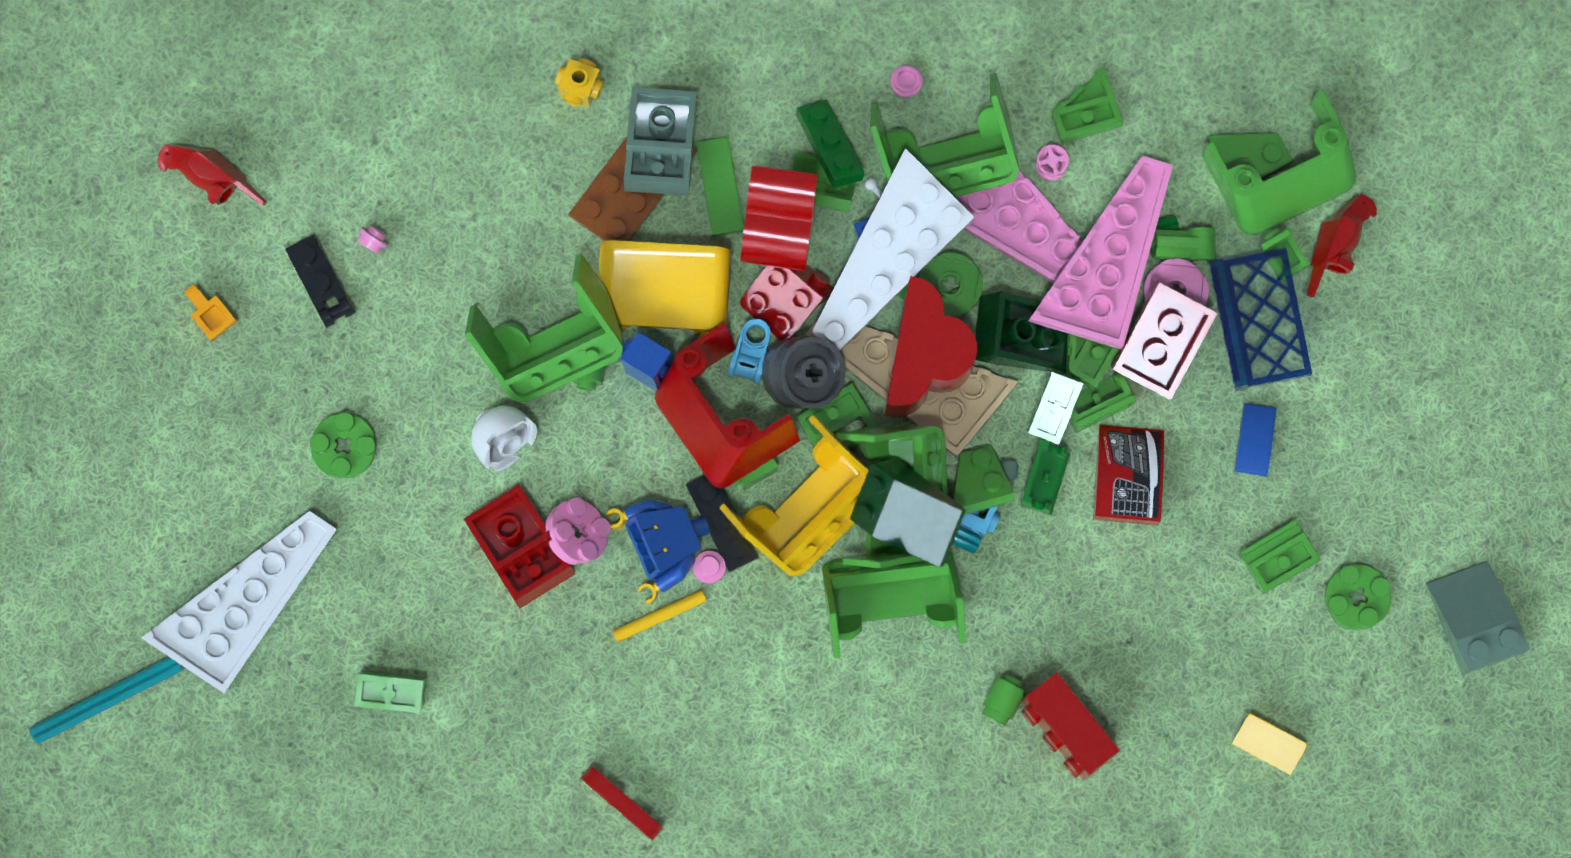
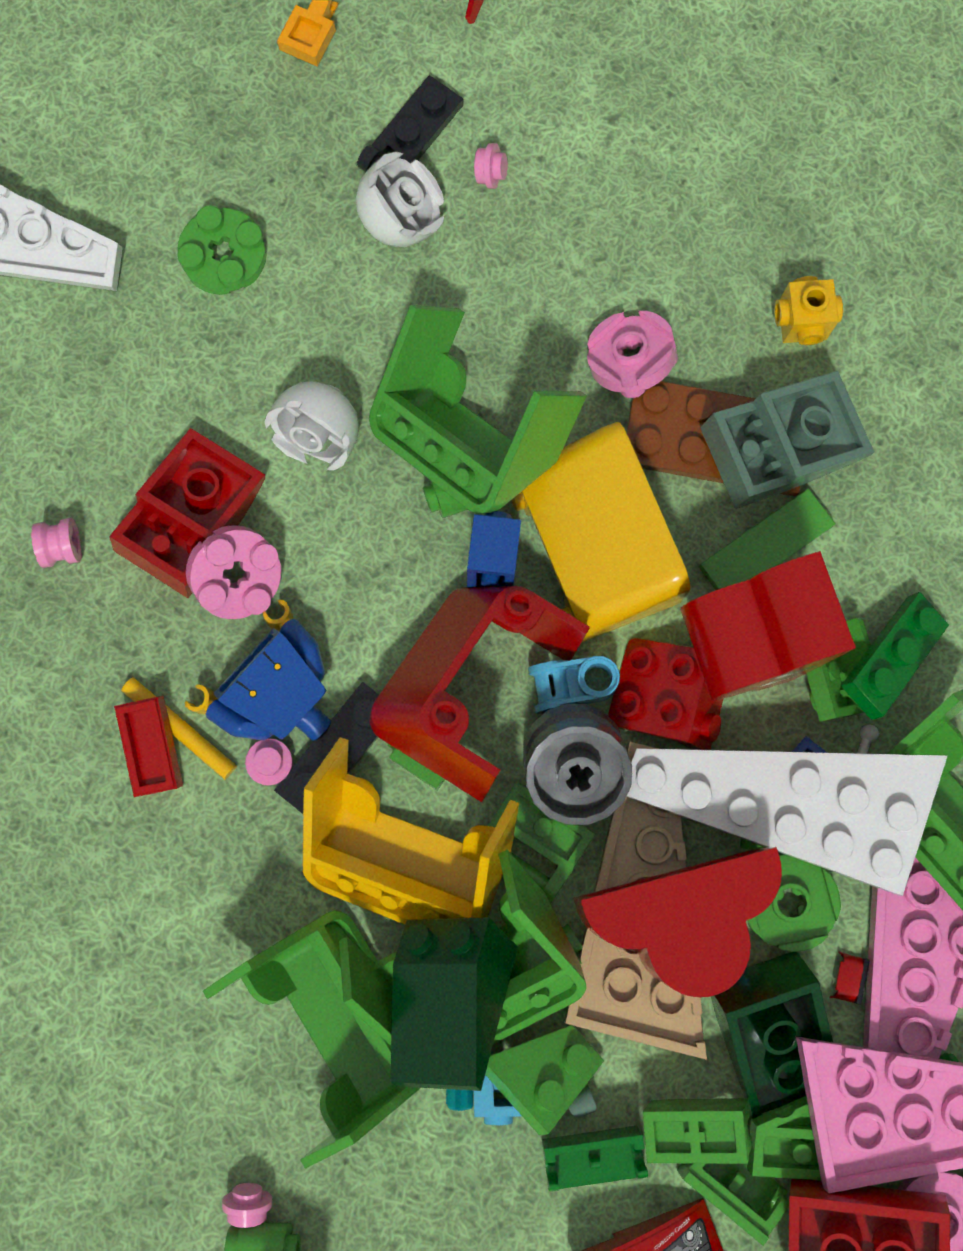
camera: 65 degrees right, 0 degrees up
none -> bright pink wheel [31,518,82,568]
none -> red tile [114,695,183,797]
none -> bright pink plate [222,1183,272,1228]
none -> white cylinder [355,152,444,247]
none -> bright pink plate [587,310,678,398]
none -> red piece [829,951,870,1005]

